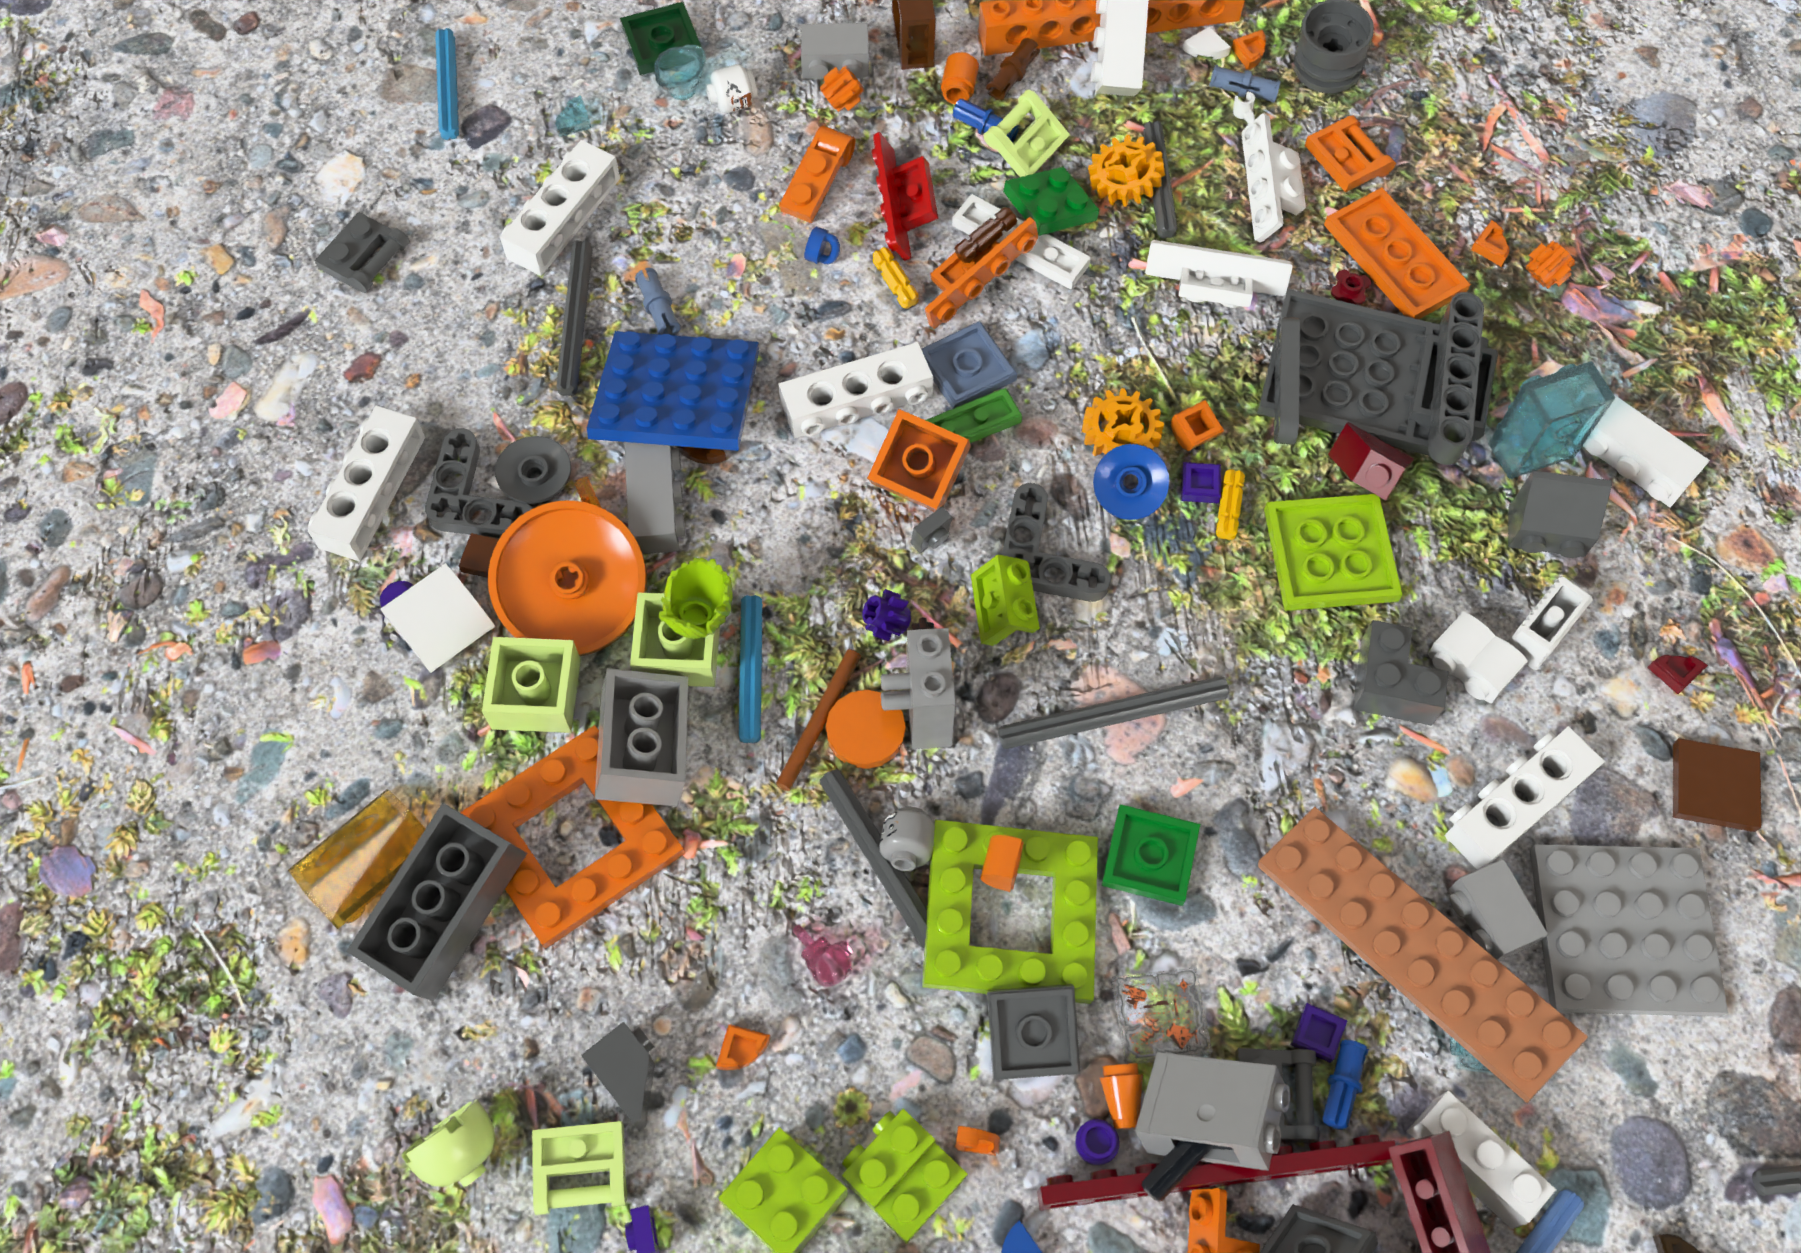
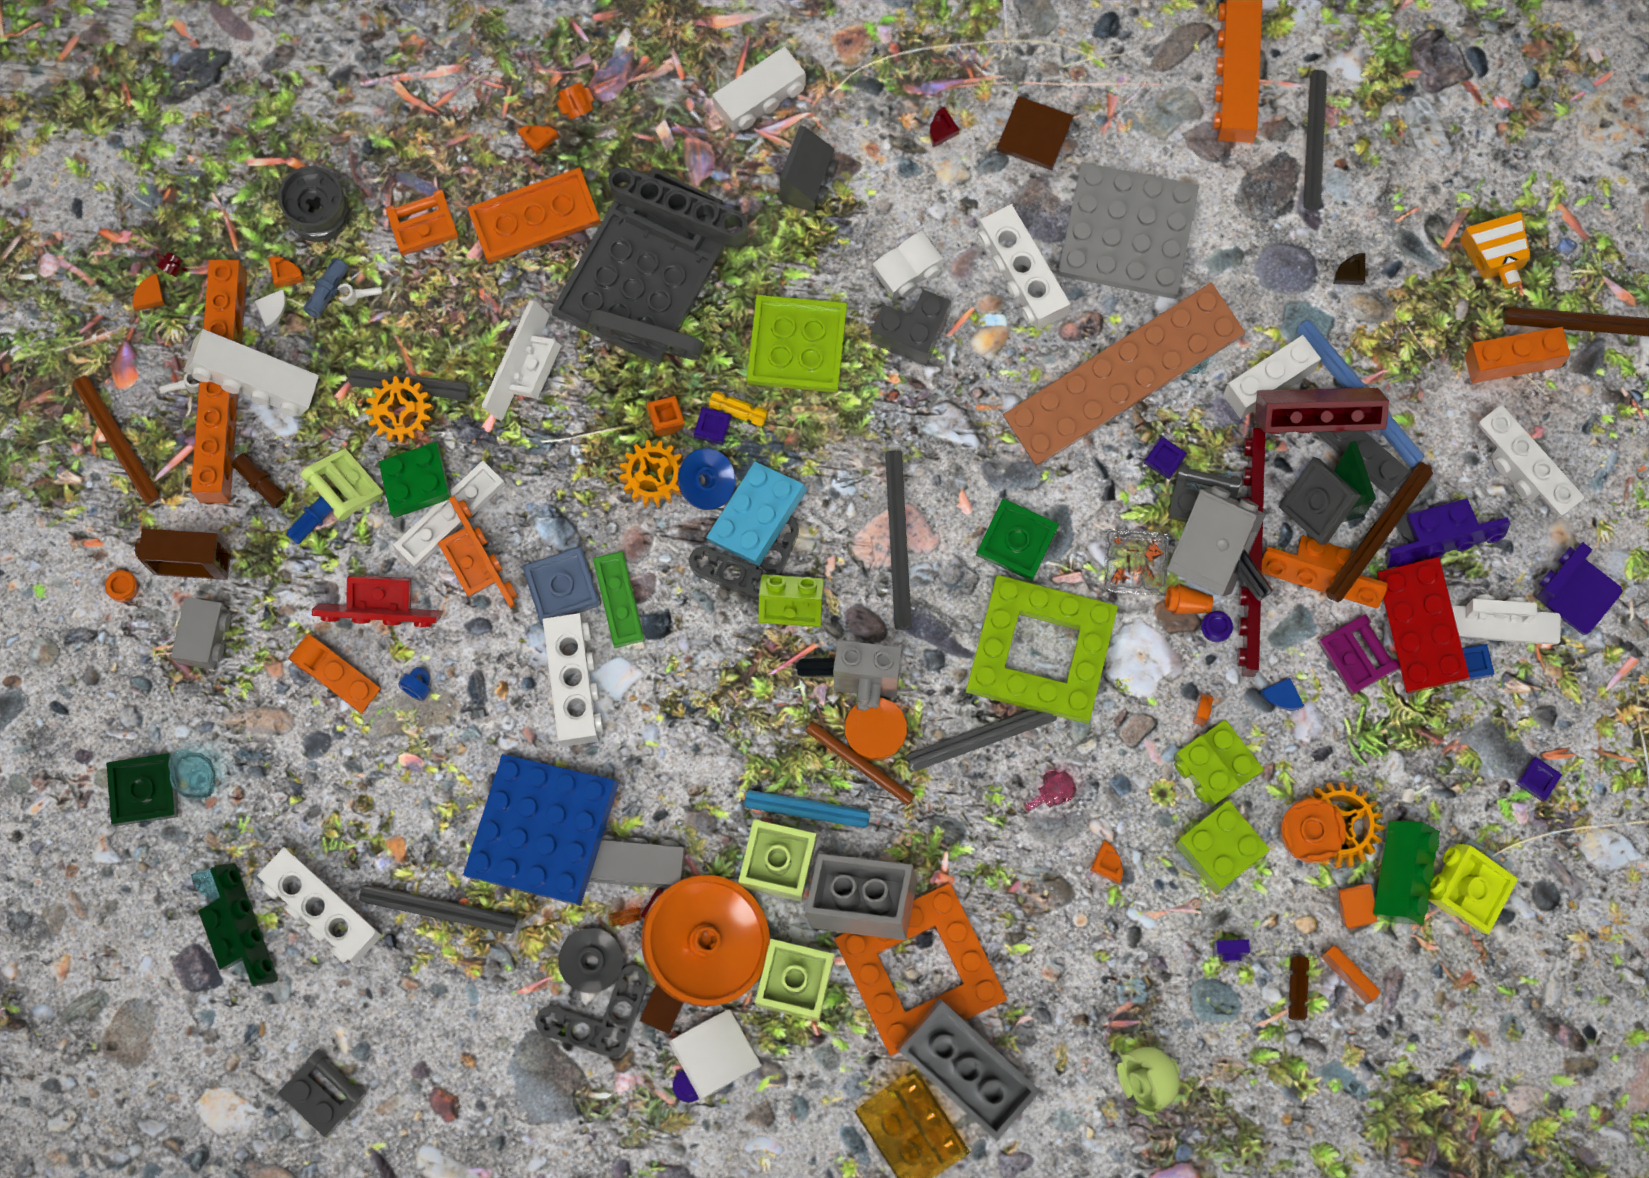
camera: 75 degrees left, 10 degrees up
white brick [308,406,425,562] -> none
dark azure axle [435,28,459,140] -> none
yellowish green plate [532,1121,627,1215] -> none
dark grey slope [581,1021,655,1132] -> none
sand blue pin [635,268,681,335] -> none
lime hair [659,557,733,639] -> none
white head [706,64,758,114] -> none
orange gear [820,66,864,112] -> none
dark purple gear [862,589,911,641] -> none
orange brick [867,409,971,512] -> none
yellow axle [873,247,919,309] -> none
light grey head [879,806,935,871] -> none
dark grey plate [910,506,952,553] -> none
orange brick [941,52,979,104] -> none
reddish brown axle [954,207,1017,263] -> none
orange brick [980,835,1024,892] -> none
dark grey tile [987,984,1080,1080] -> none
white bracket [1242,113,1306,243] -> none
blue axle [1323,1040,1369,1130] -> none
dark red slope [1328,422,1414,500] -> none
dark red plate [1331,270,1371,305] -> none
light grey brick [1448,859,1548,961] -> none
clear light blue brick [1488,361,1615,480] -> none
white brick [1508,577,1593,670] -> none
none -> dark green bracket [198,863,278,987]
none -> medium azure plate [706,461,808,566]

